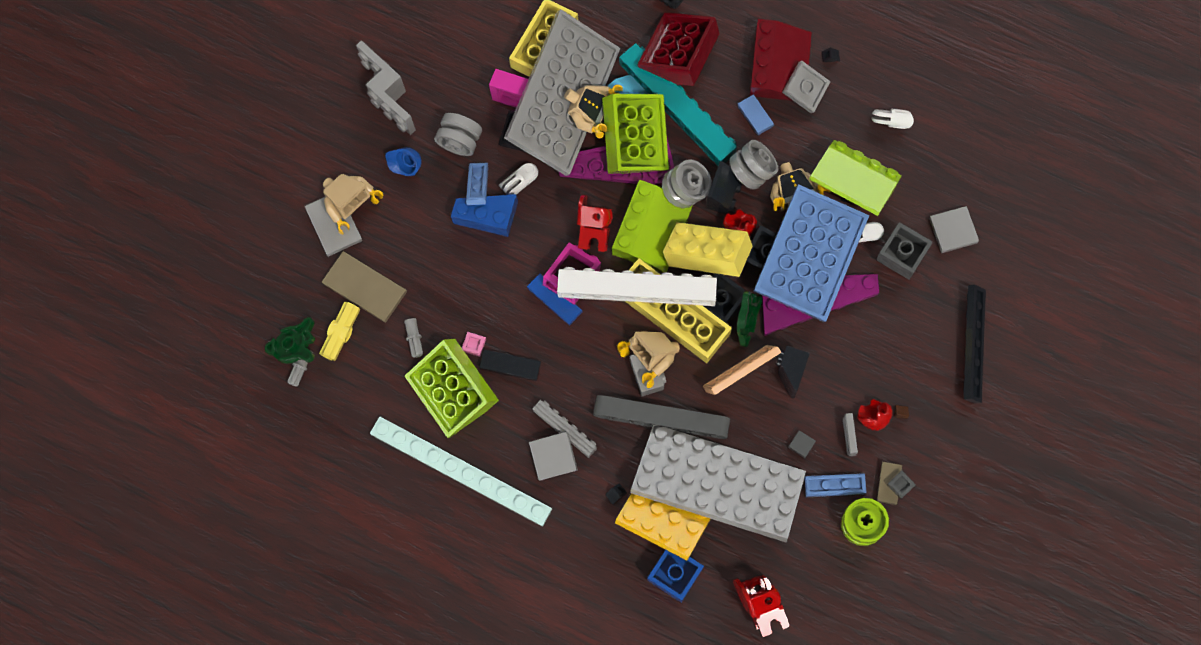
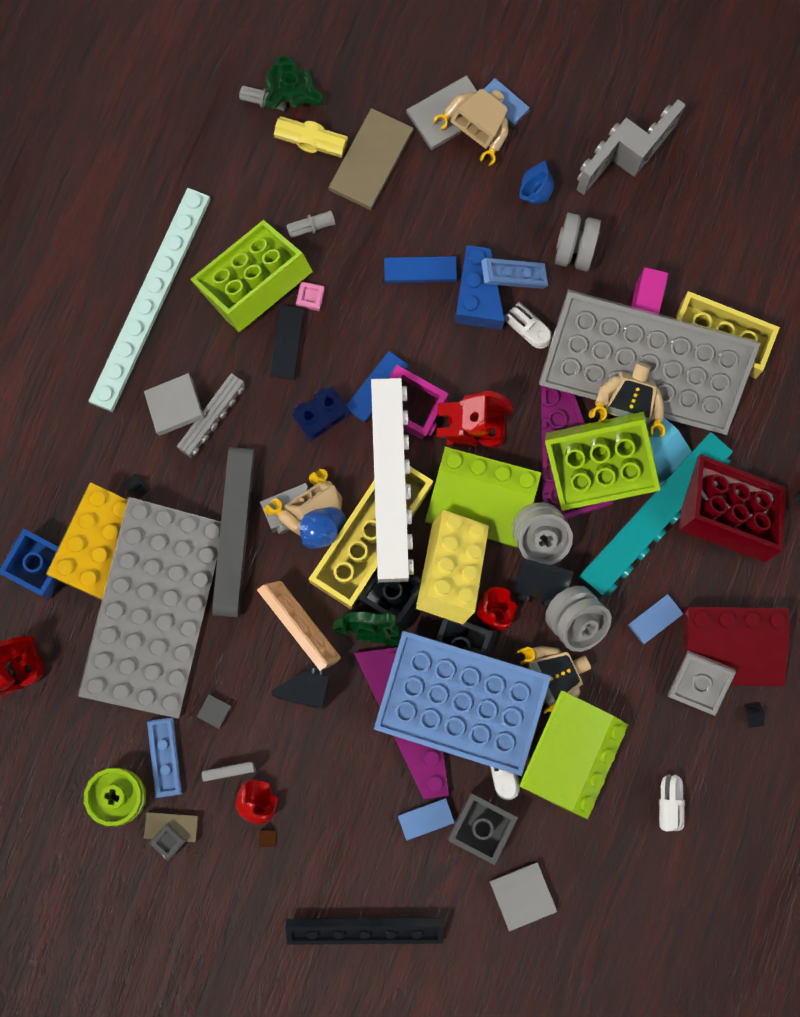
camera: 75 degrees right, 5 degrees up
none -> clear blue brick [292,387,350,443]
none -> blue piece [299,507,346,549]
none -> blue tile [384,256,457,283]
none -> medium blue tile [398,798,455,841]
none -> medium blue tile [484,78,530,127]

